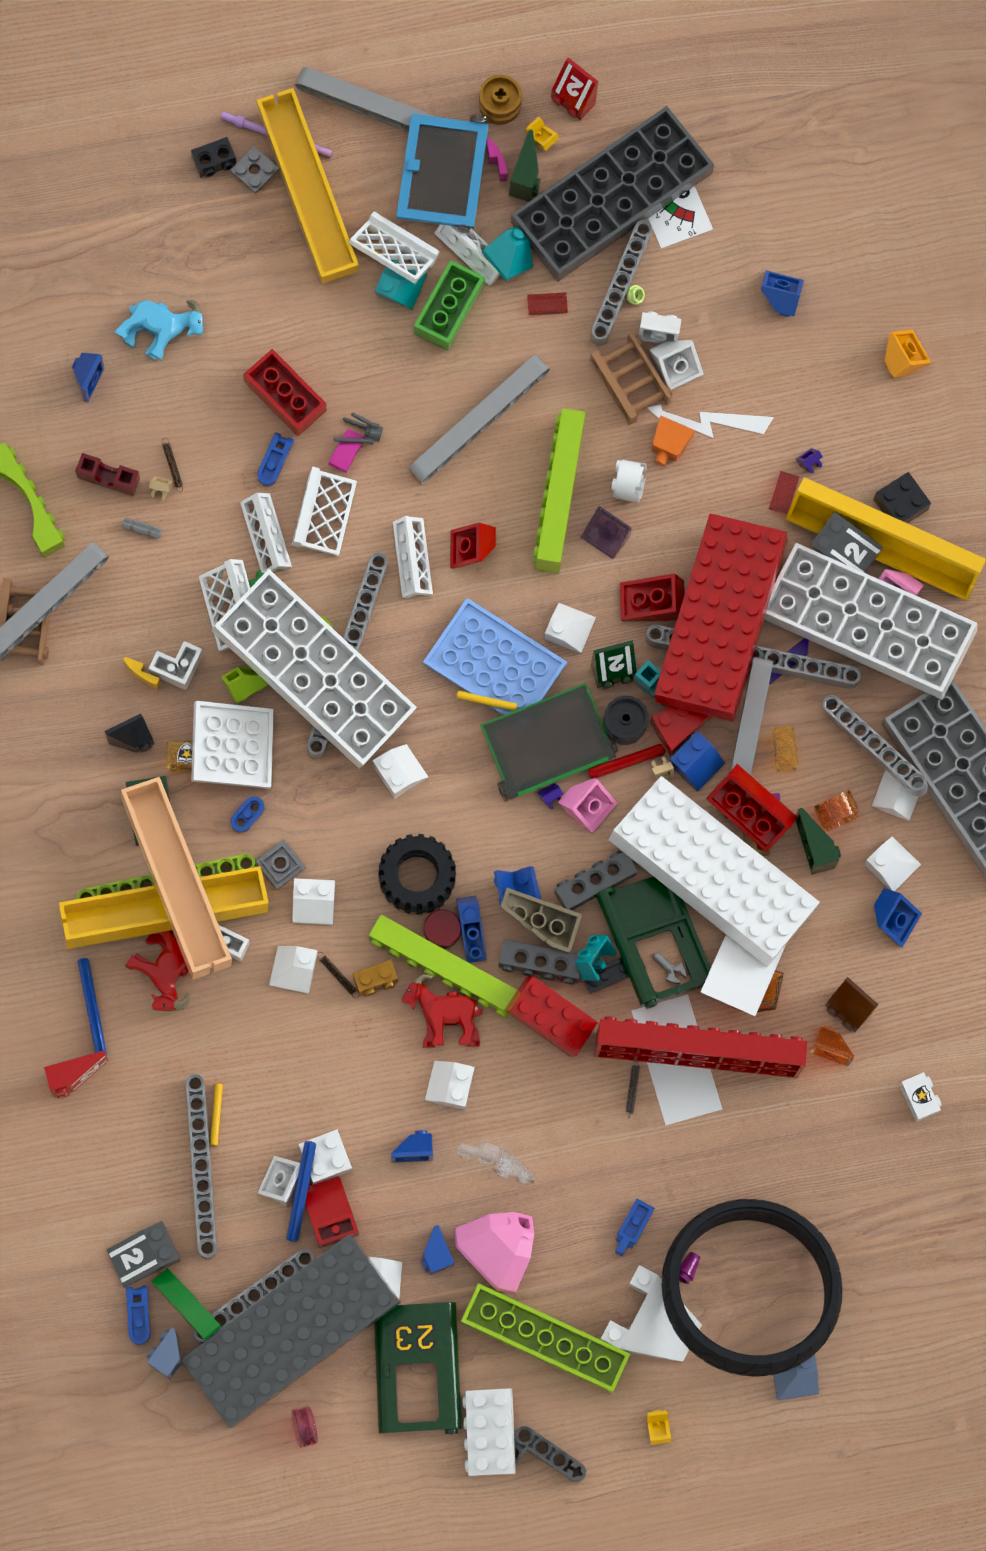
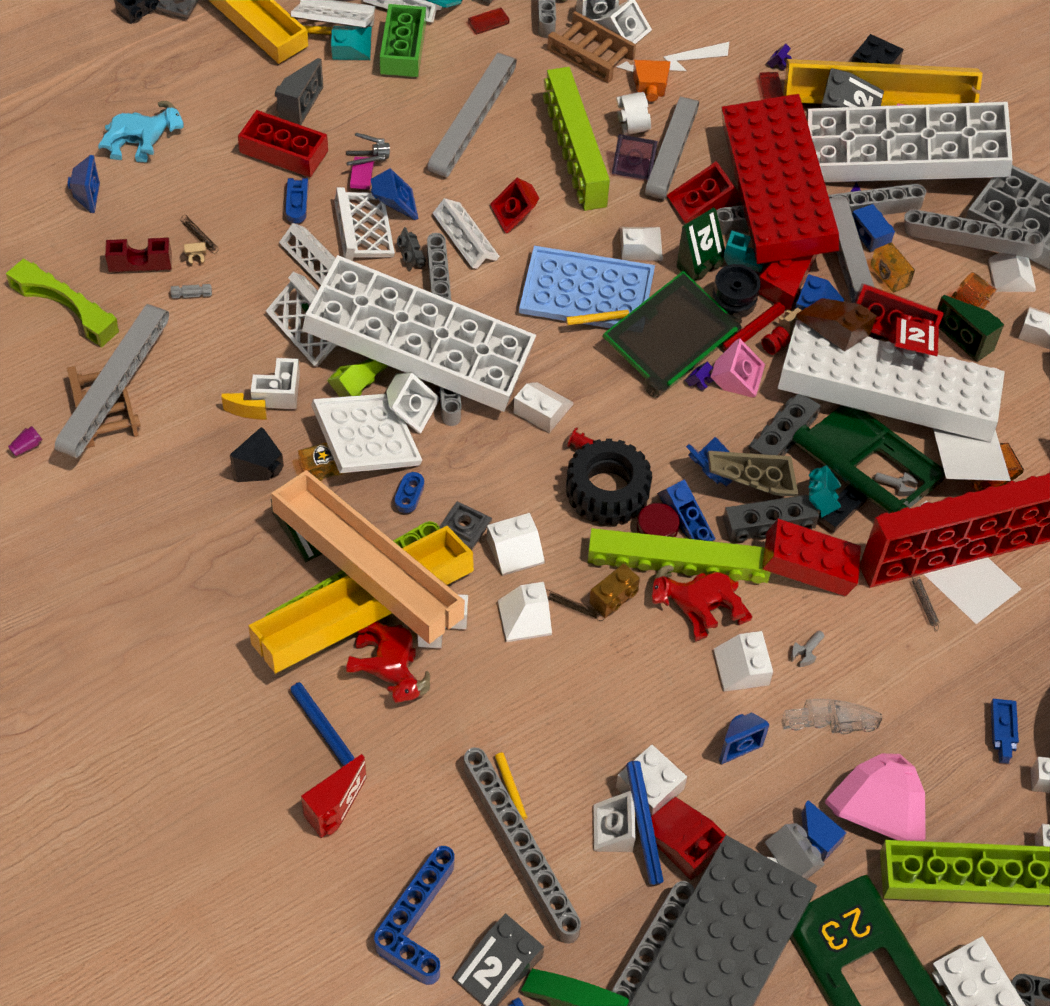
camera: 20 degrees left, 20 degrees down
none -> dark grey slope [275,58,324,125]
none -> blue slope [370,168,419,220]
none -> blue beam [374,846,454,985]
none -> white slope [386,372,440,433]
none -> dark grey hinge [397,227,426,271]
none -> red pin [567,427,594,449]
none -> light grey beam [645,96,699,200]
none -> red wheel [761,326,791,355]
none -> light grey brick [765,823,825,879]
none -> light grey bar [791,631,825,667]
none -> reddish brown slope [796,298,877,351]
none -> blue brick [852,204,895,252]
none -> red slope [888,313,939,356]

